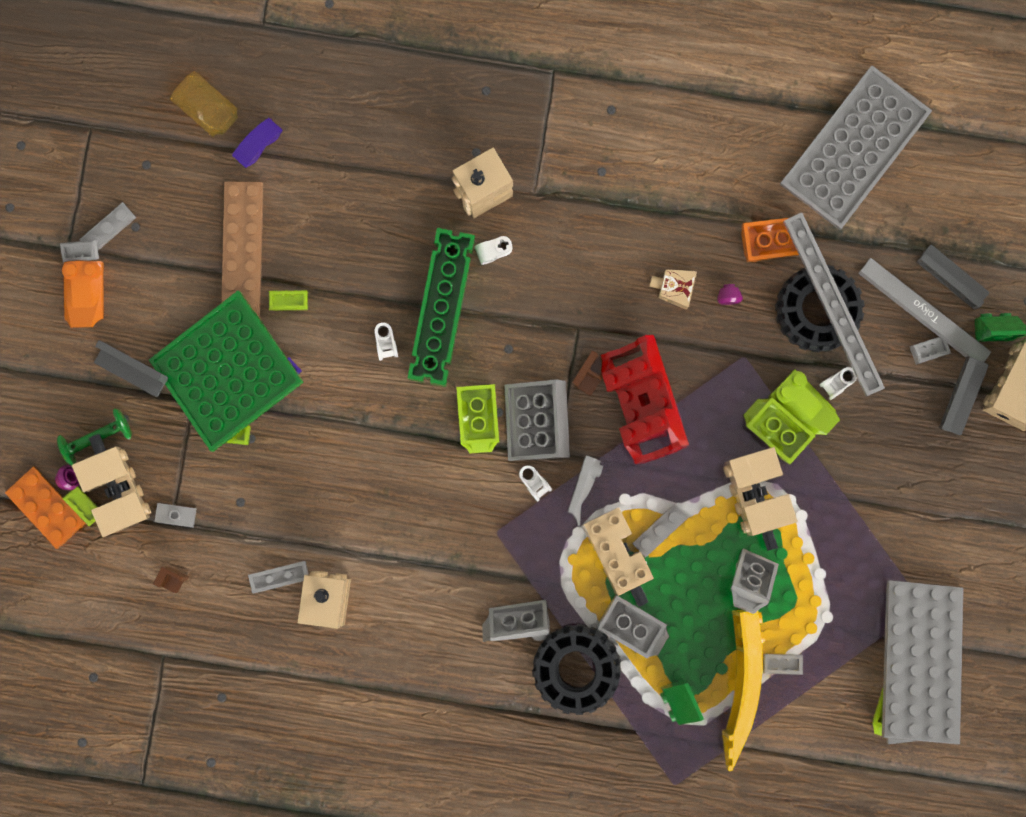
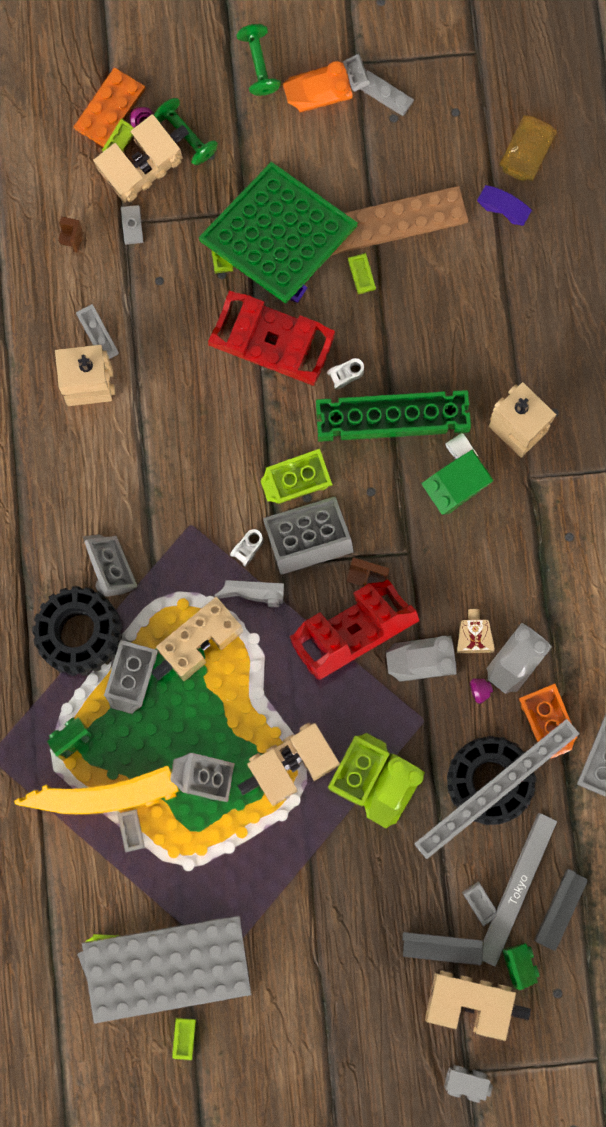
camera: 80 degrees right, 5 degrees down
dark grey panel [94,340,169,397] -> none
light grey plate [632,504,687,558] -> none
white piece [819,367,857,400] -> none
none -> lime plate [172,1018,196,1060]
none -> red piece [208,290,335,386]
none -> green hose [236,24,281,96]
none -> light grey slope [386,636,457,682]
none -> green slope [421,449,494,515]
none -> light grey slope [486,623,552,694]

